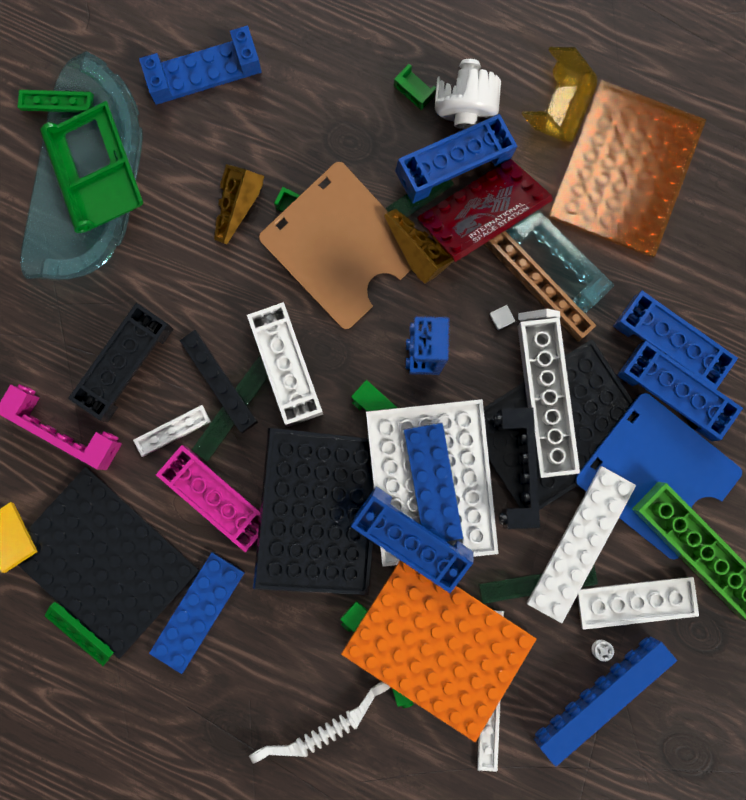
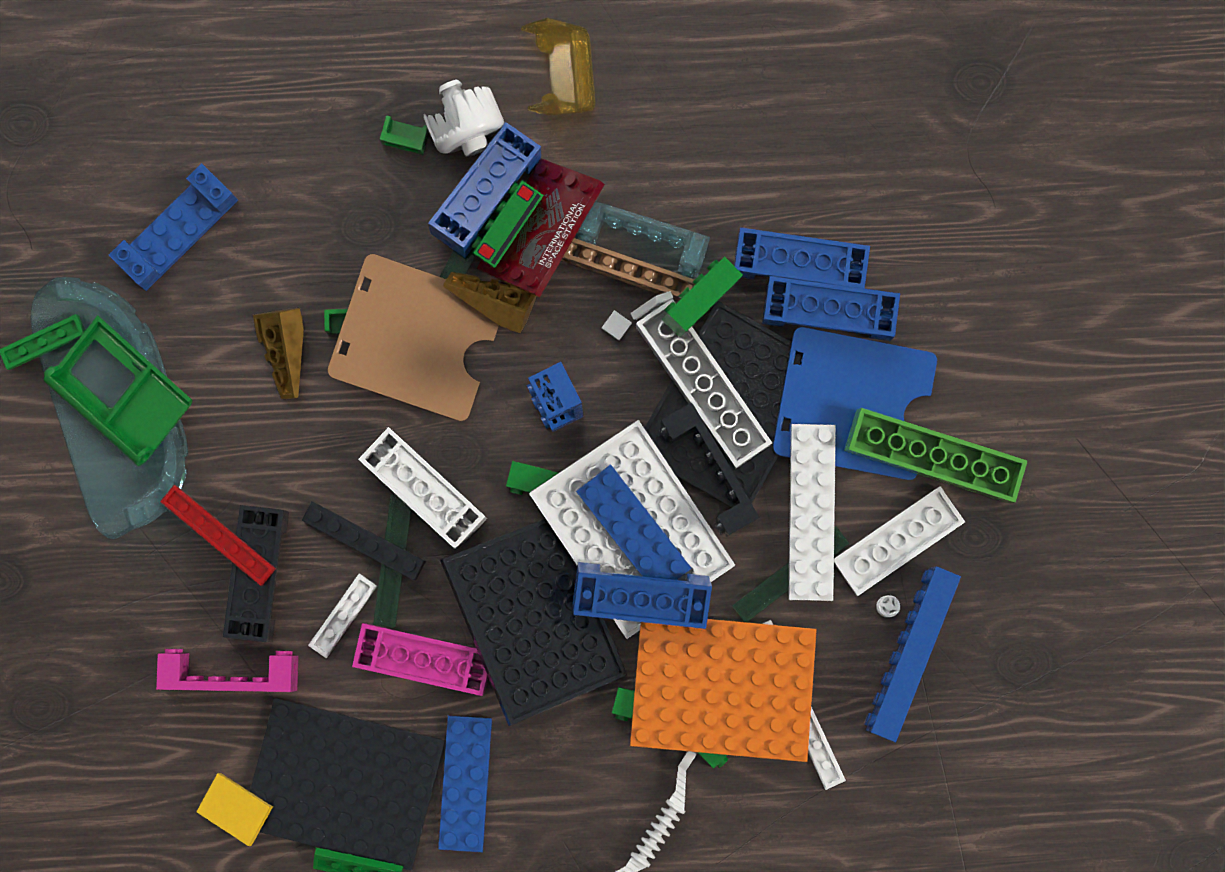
camera: 25 degrees left, 0 degrees up
clear orange plate [548,80,706,258] -> none
none -> red tile [160,485,276,586]
none -> green brick [471,180,544,268]
none -> green brick [661,256,743,338]

